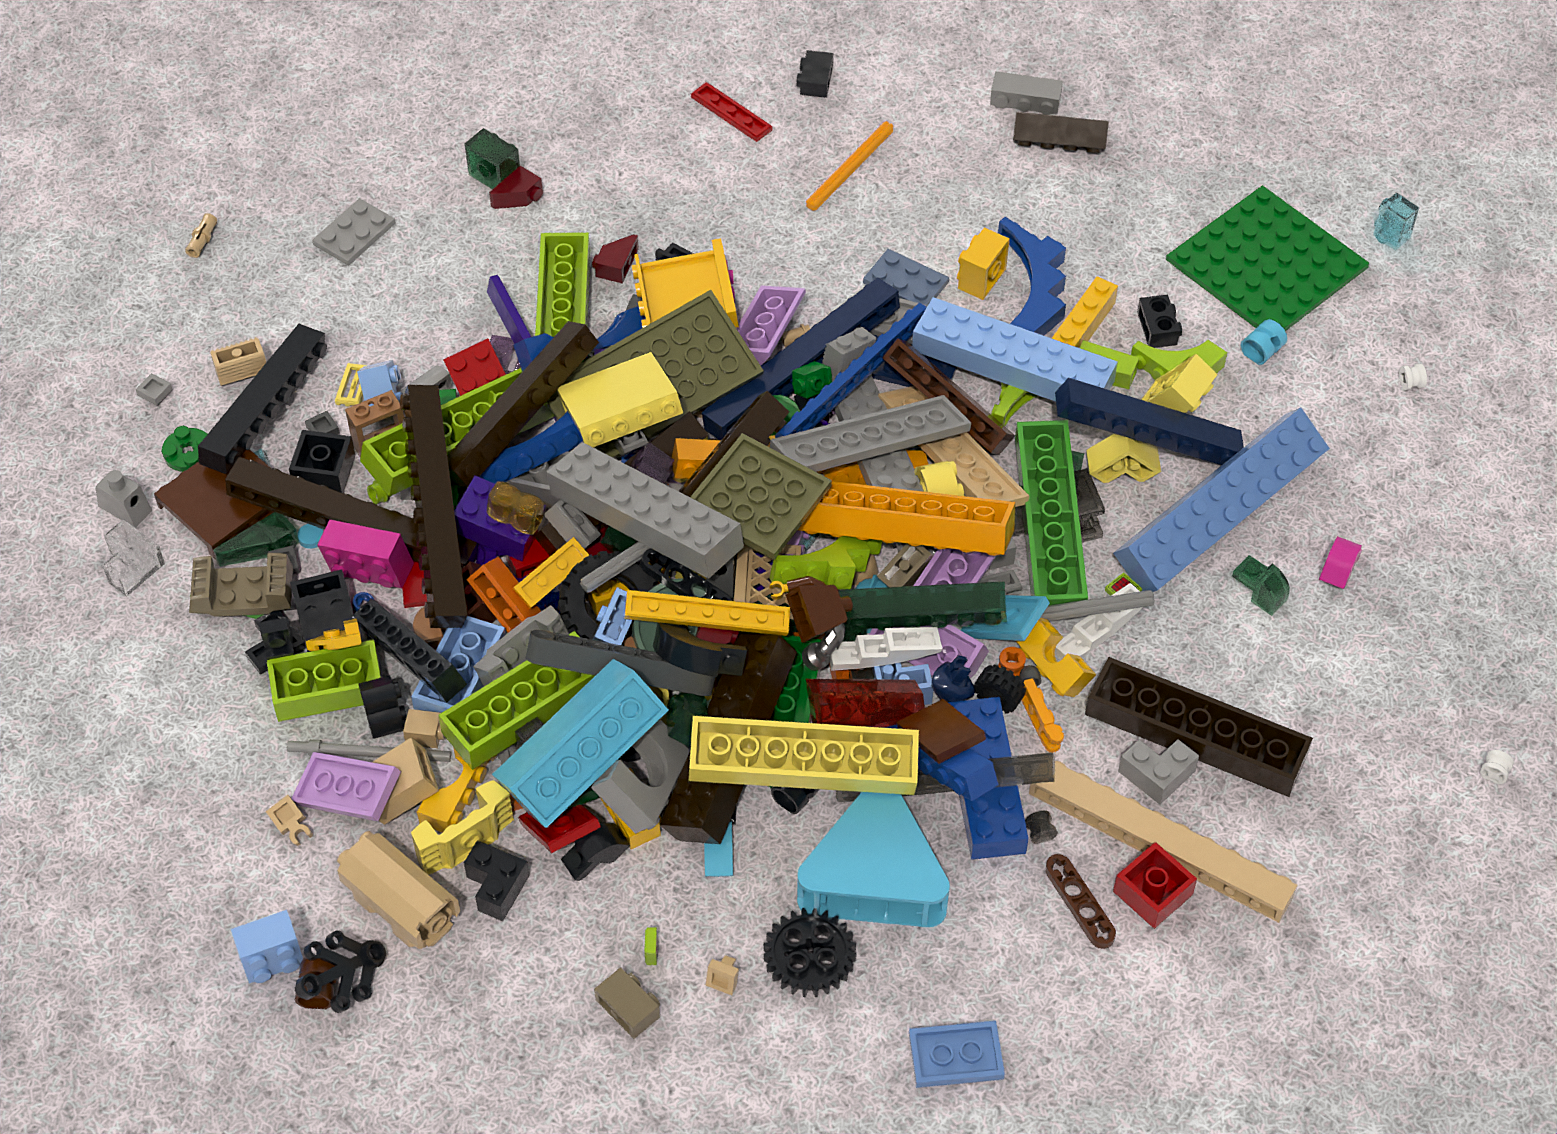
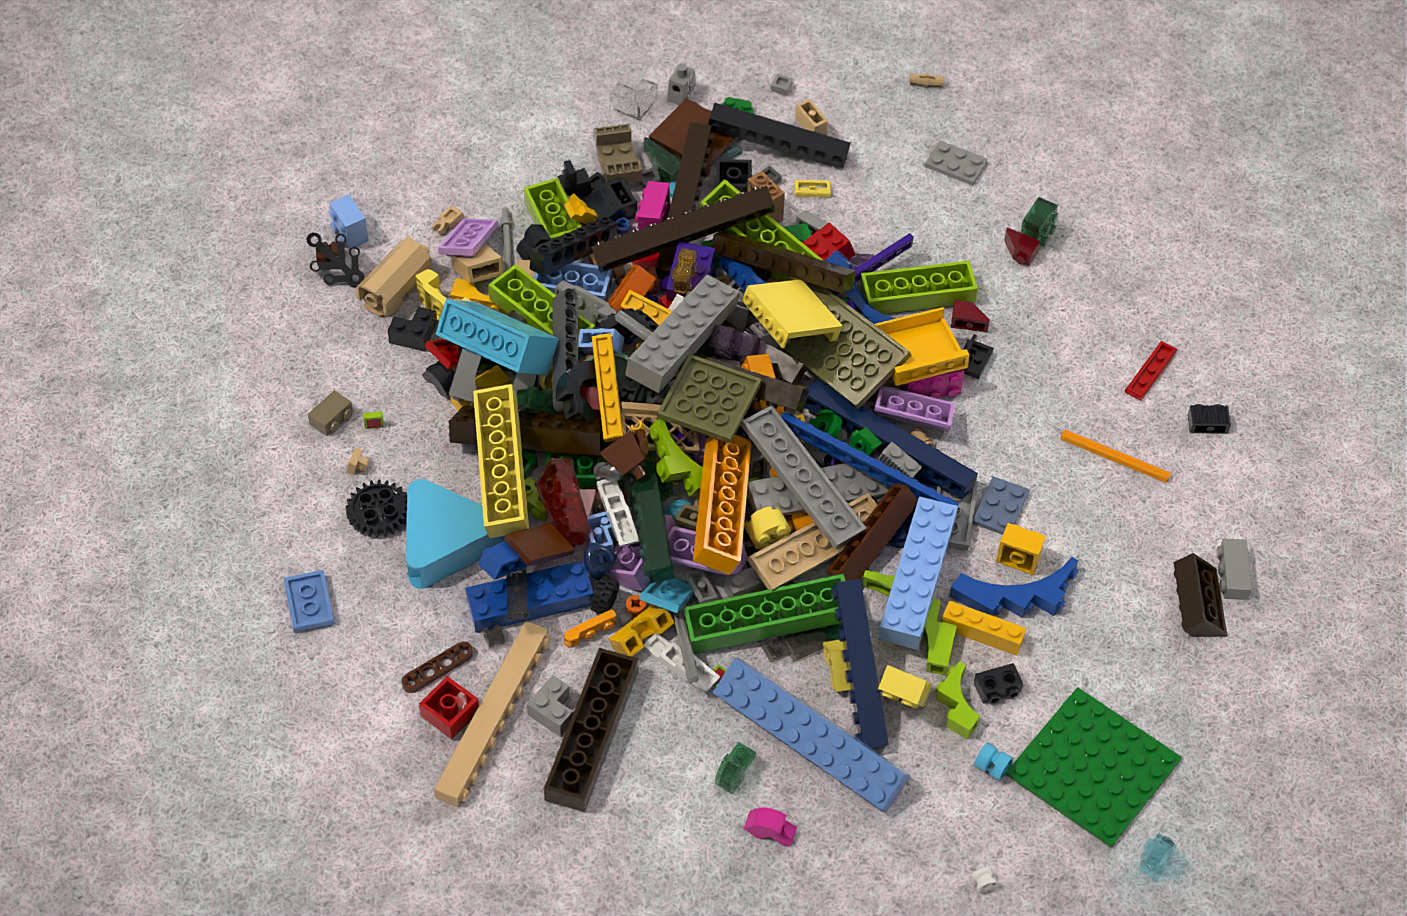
camera: 80 degrees right, 0 degrees up
light blue brick [357,360,402,406] -> none
medium azure slope [704,822,733,877] -> none

